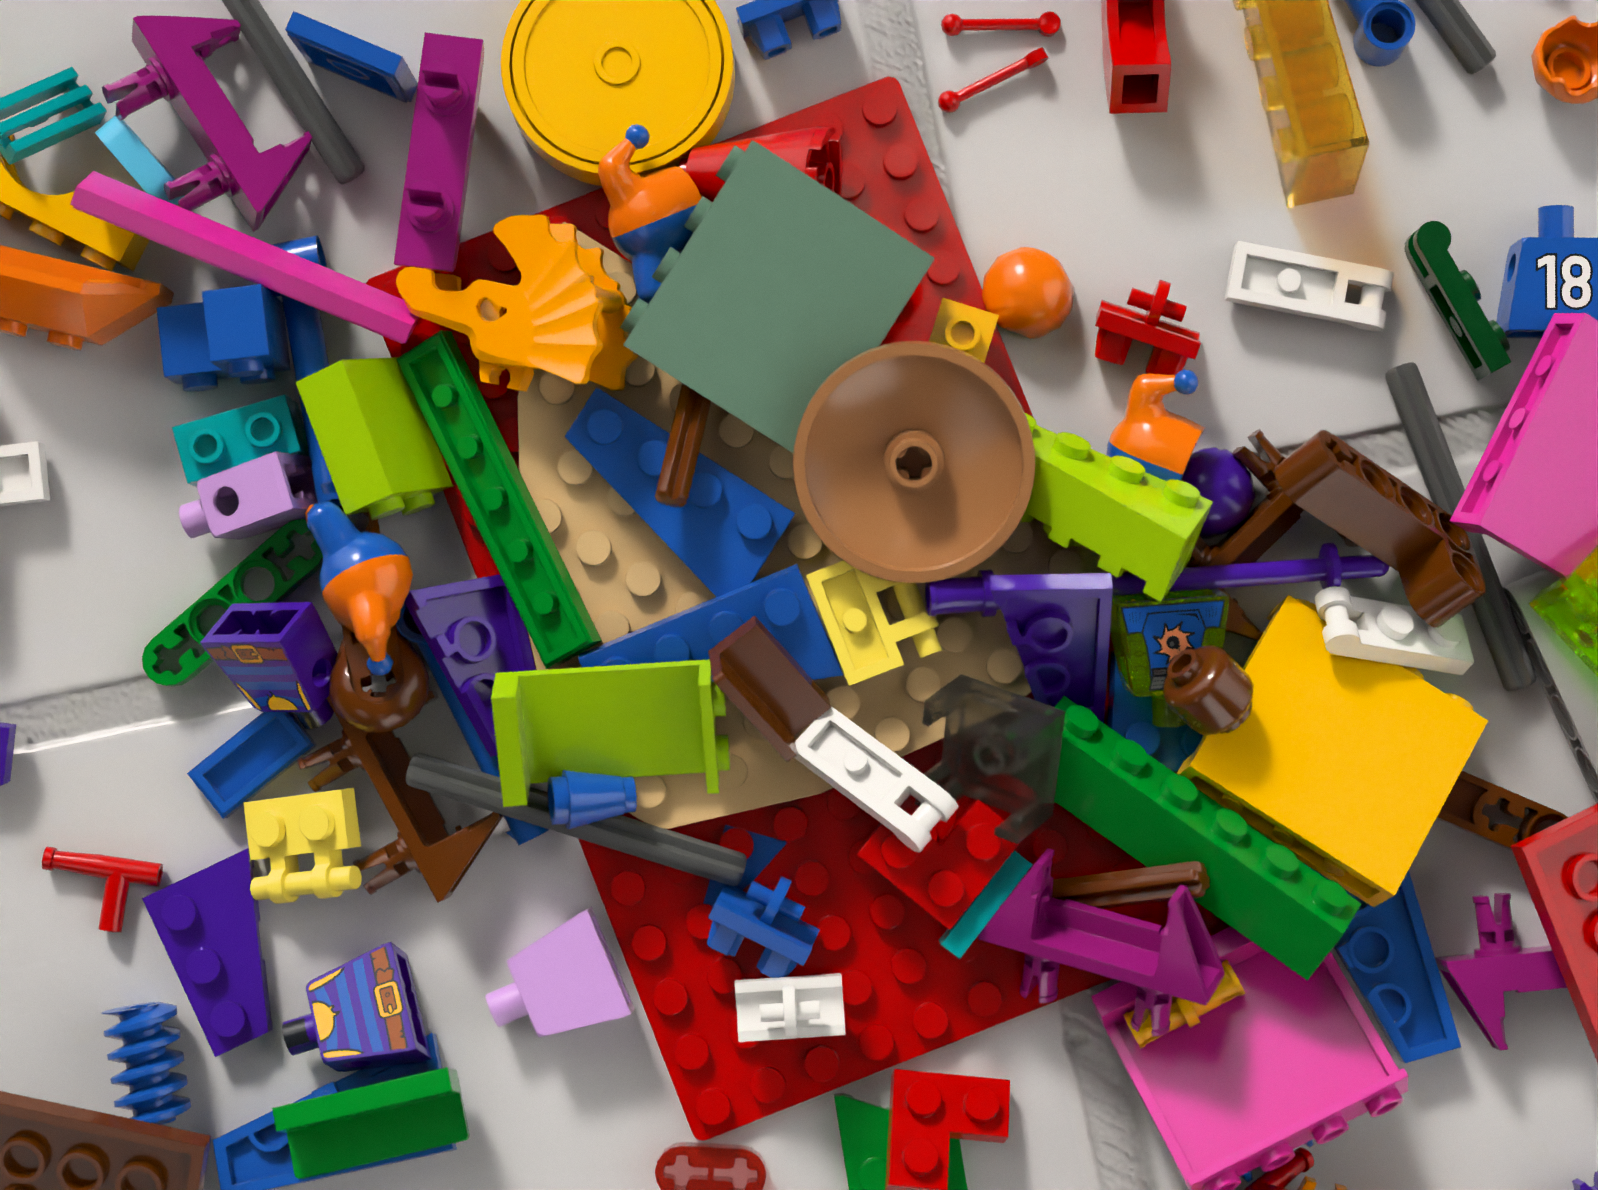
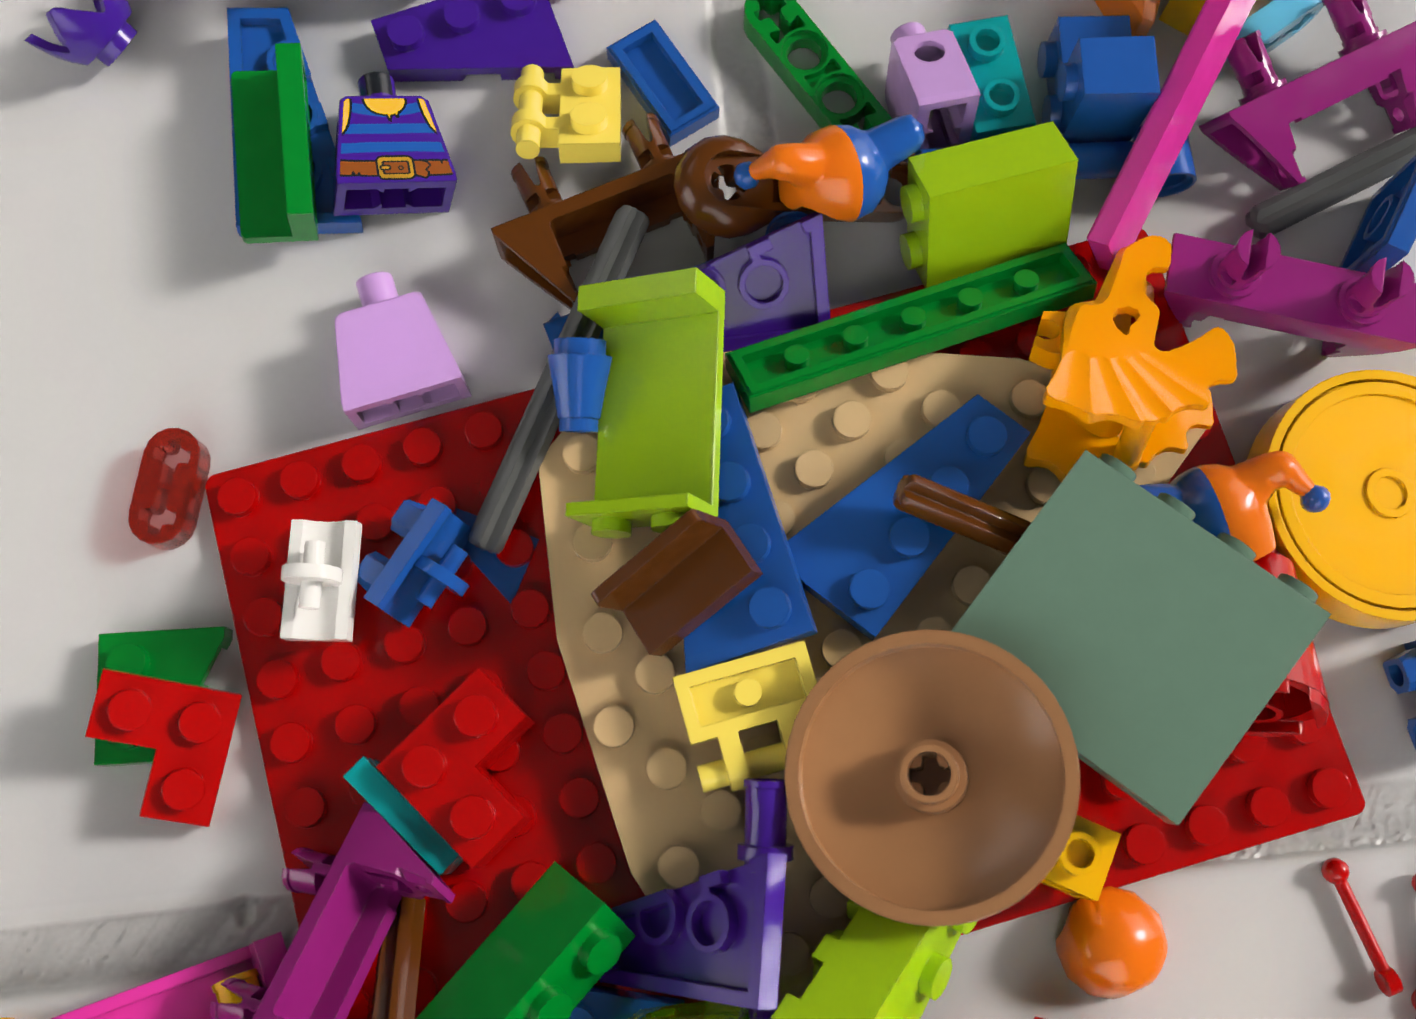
camera: 90 degrees right, 10 degrees down
dark purple torso [200,602,338,729] -> none
white plate [794,706,959,853] -> none
clear smoke panel [915,674,1065,844] -> none

